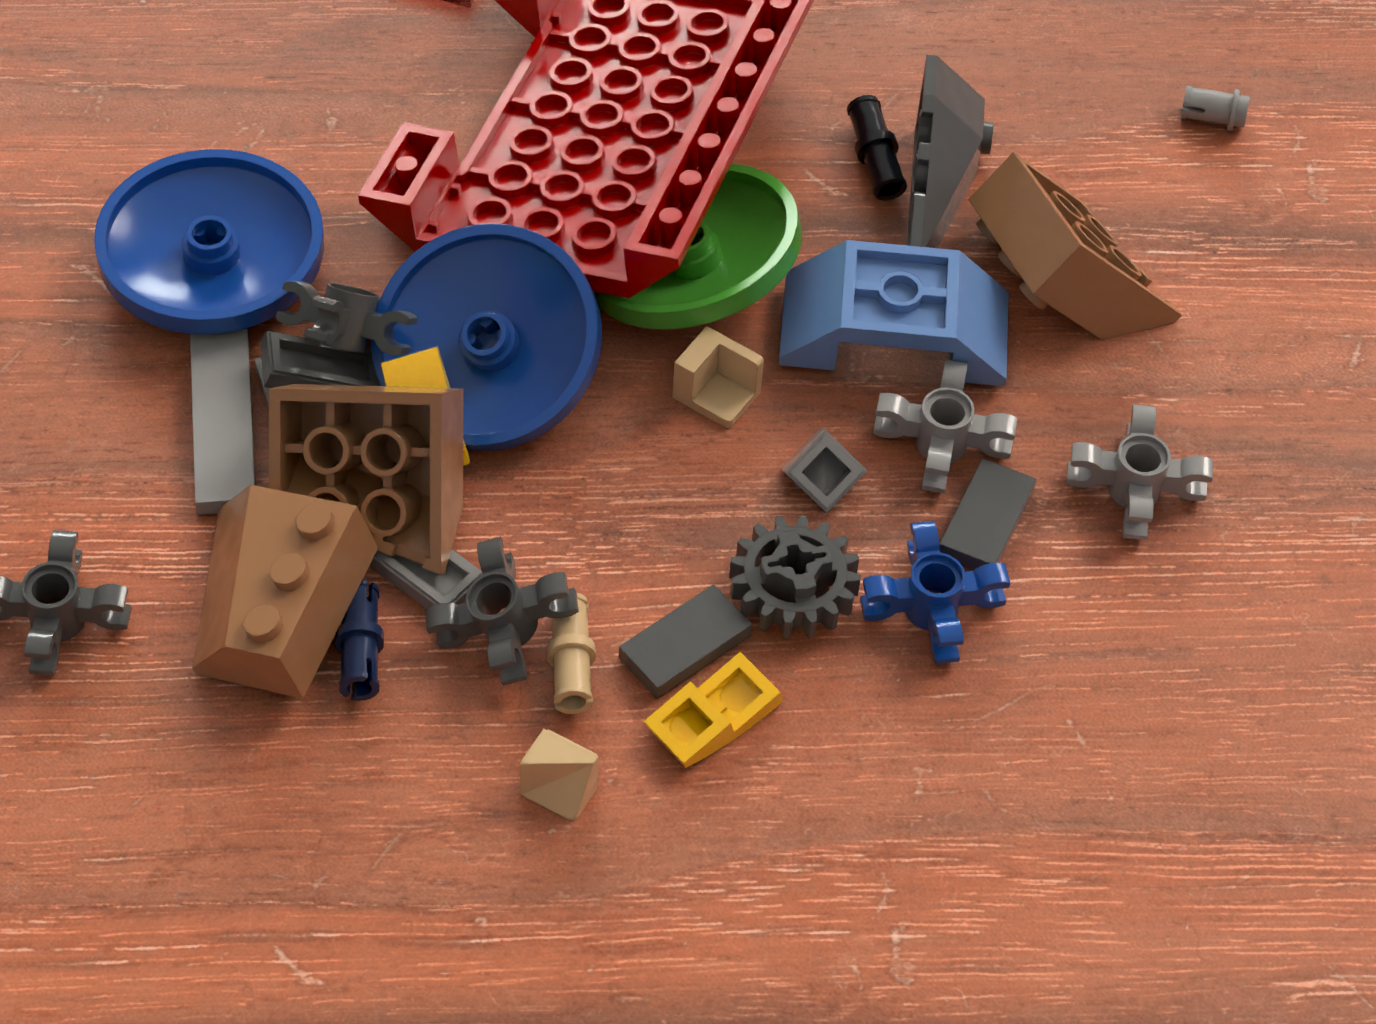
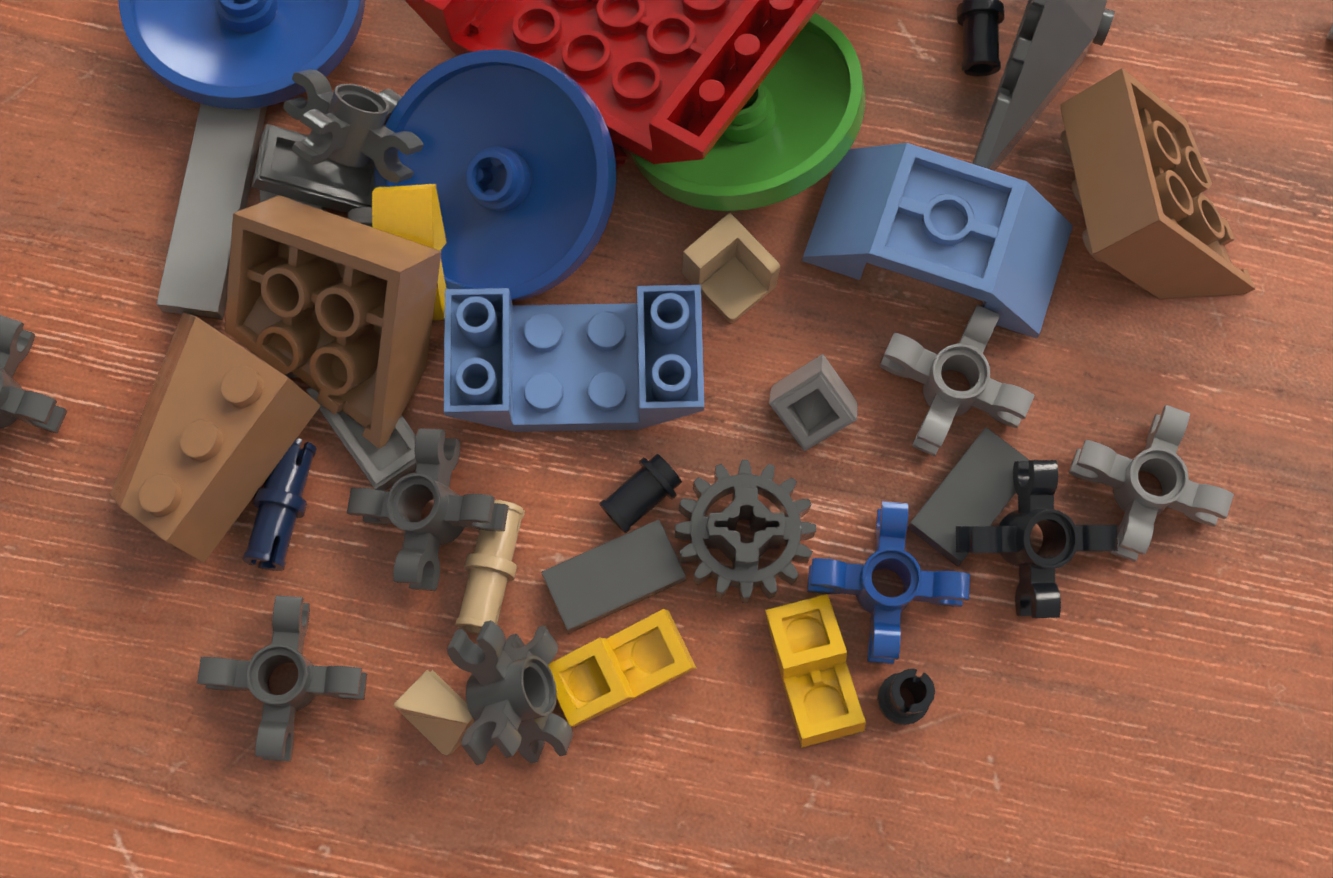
camera: 15 degrees right, 20 degrees up
none -> dark grey pin [197,595,367,762]
none -> medium blue slope [444,285,705,432]
none -> dark grey pin [447,620,573,765]
none -> black pin [599,454,682,534]
none -> yellow slope [765,594,866,748]
none -> black pin [877,669,935,725]
none -> black pin [956,460,1118,618]

